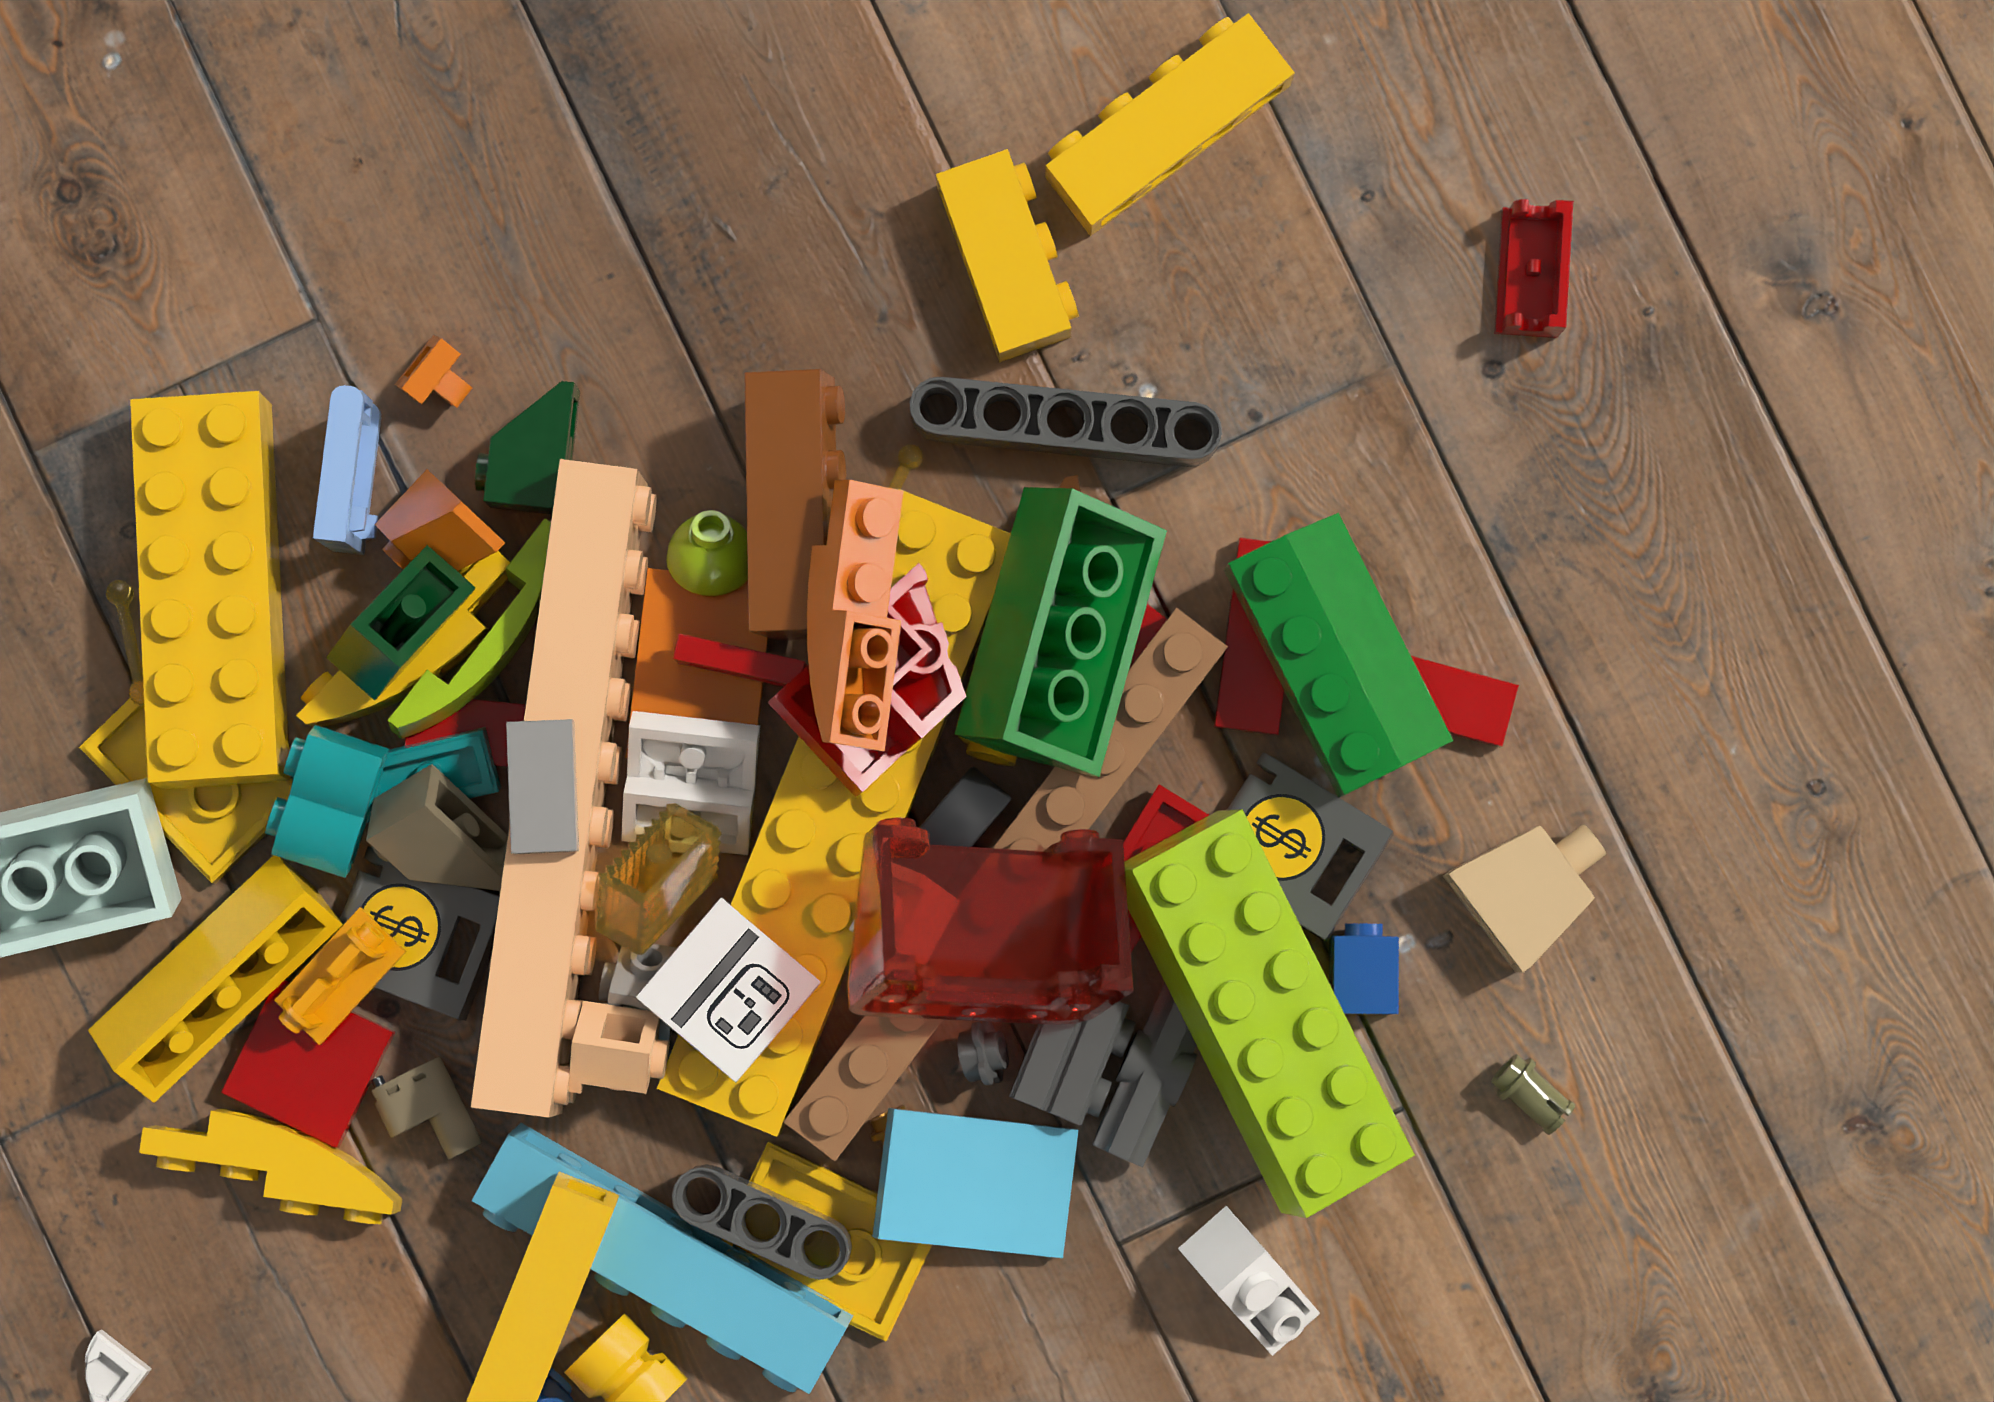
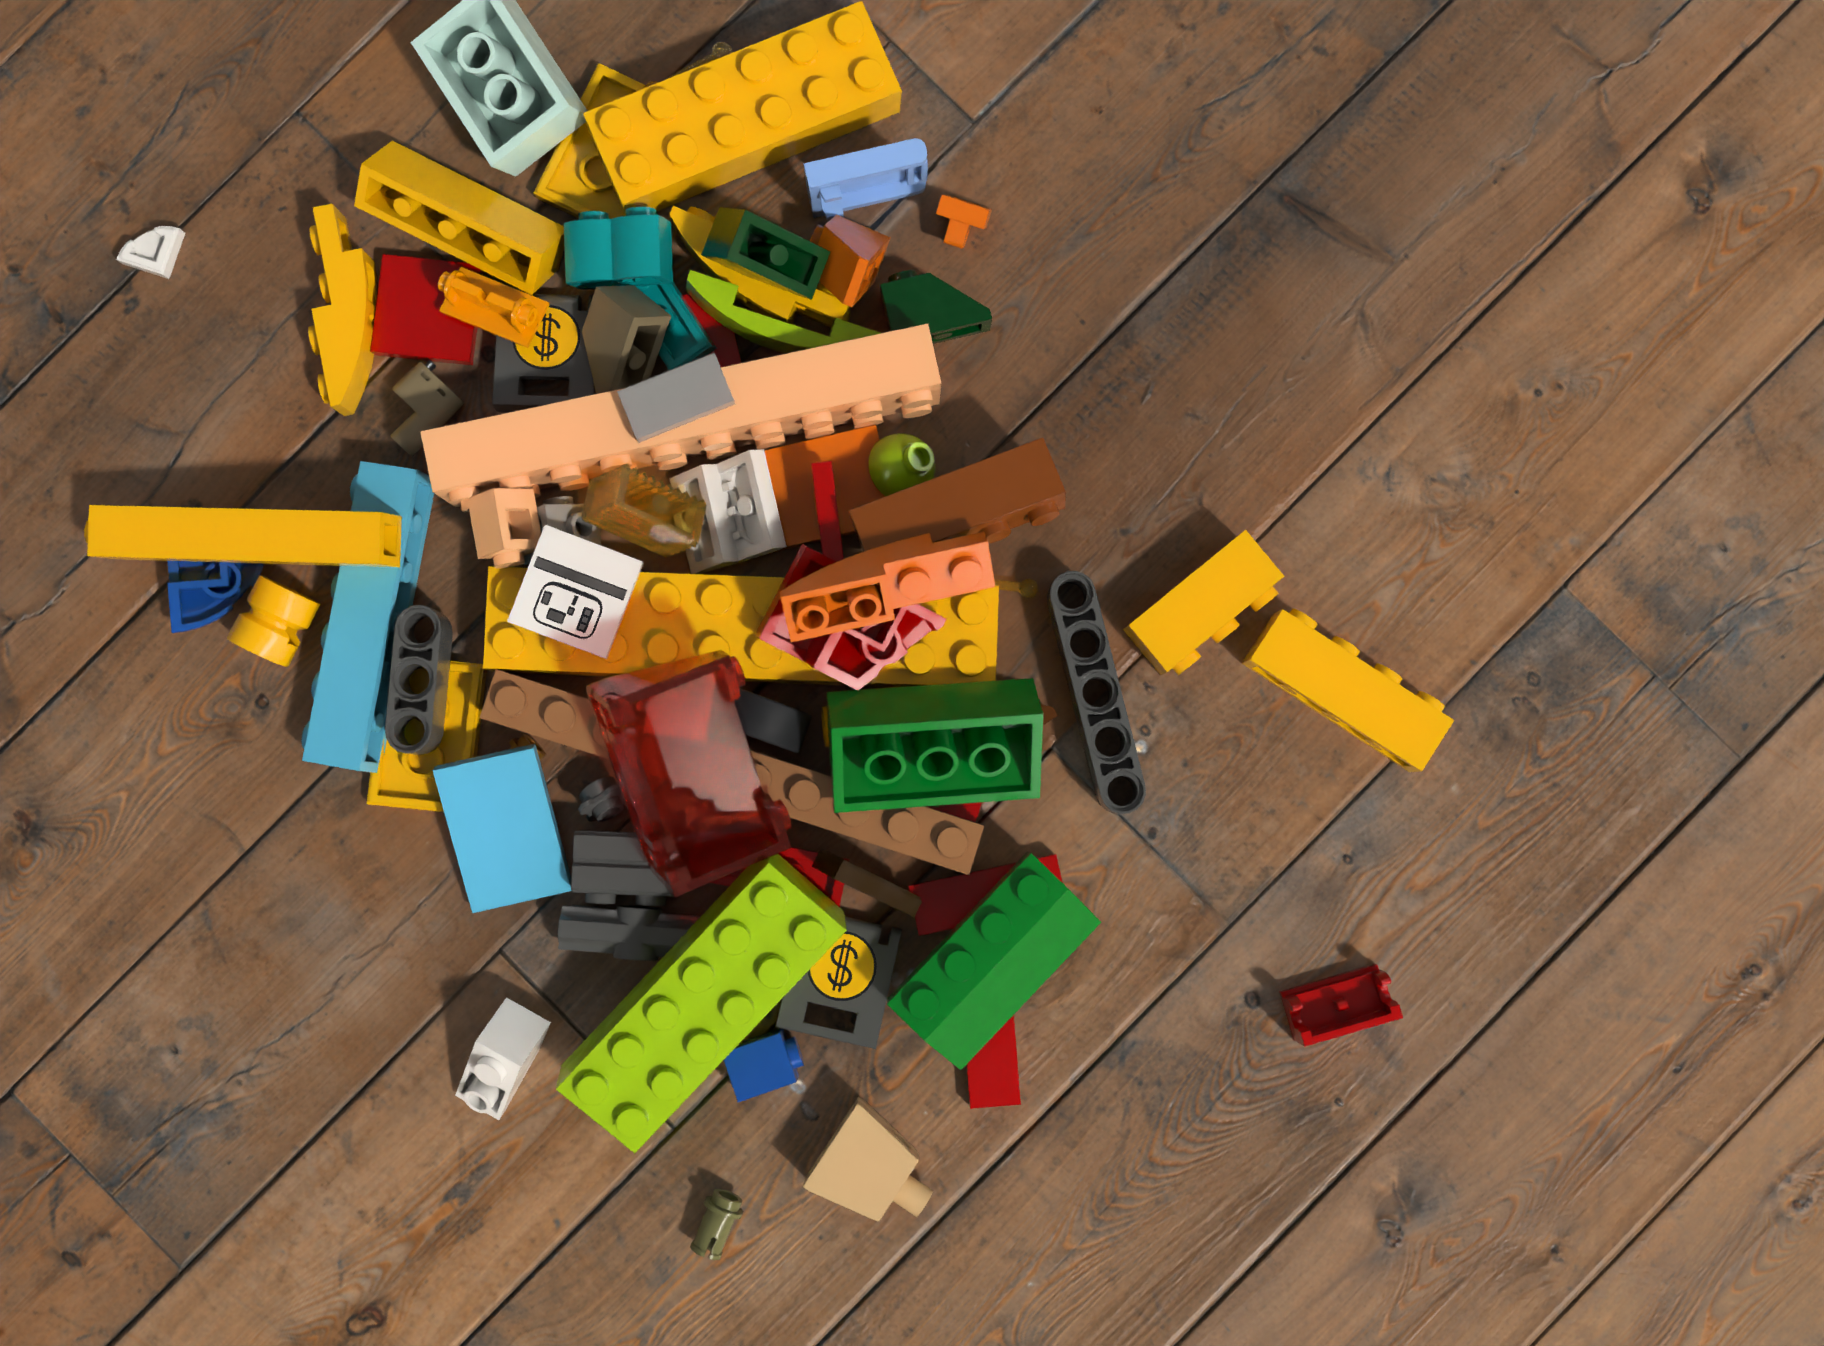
camera: 65 degrees right, 0 degrees up
none -> dark brown tile [812,850,922,917]

